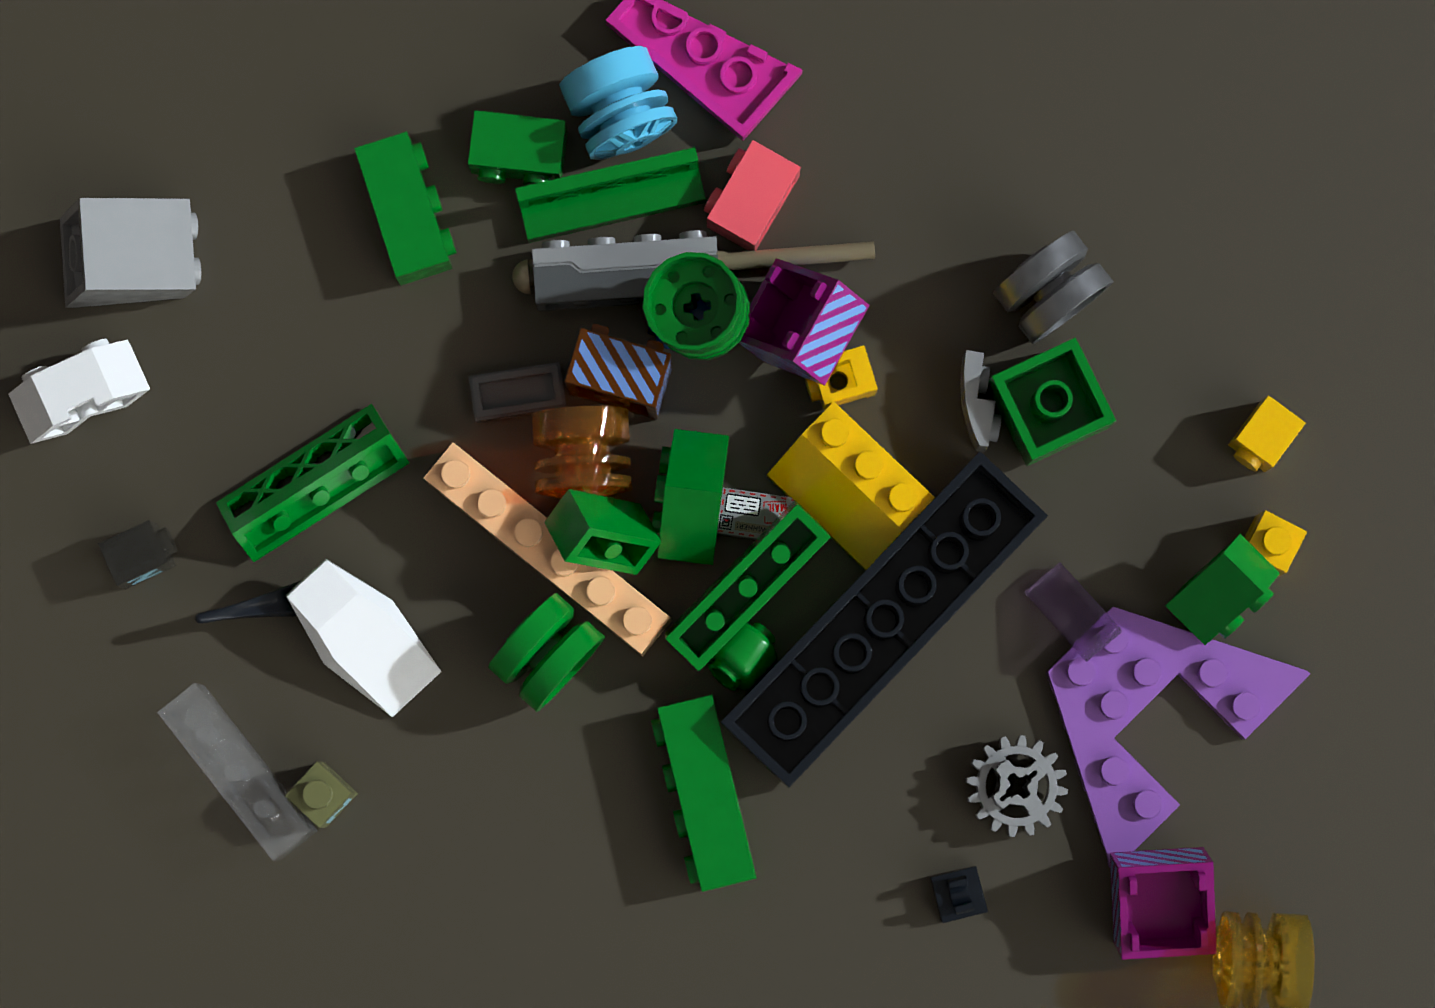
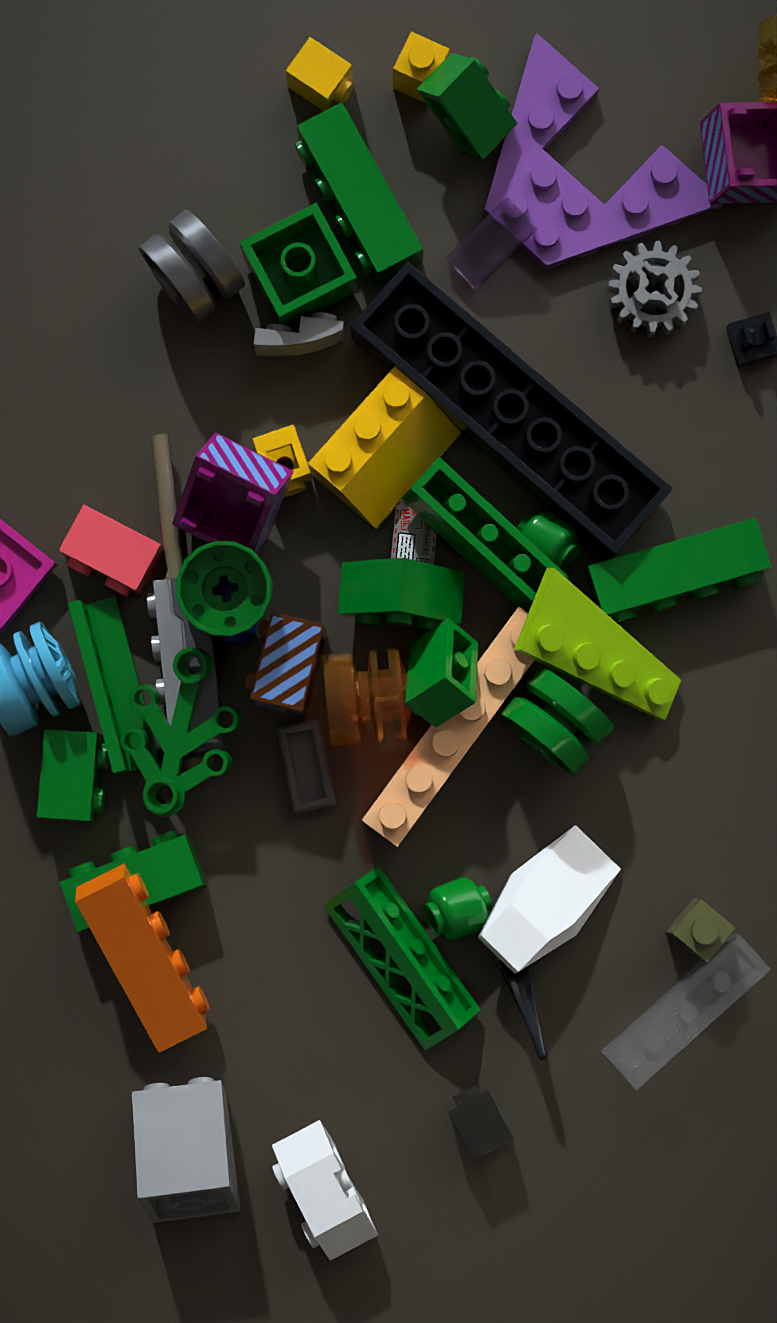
camera: 90 degrees left, 0 degrees up
none -> orange brick [75,863,210,1053]
none -> green plant [120,648,242,817]
none -> green brick [294,102,423,285]
none -> green head [423,877,492,942]
none -> lime wing [514,568,681,720]

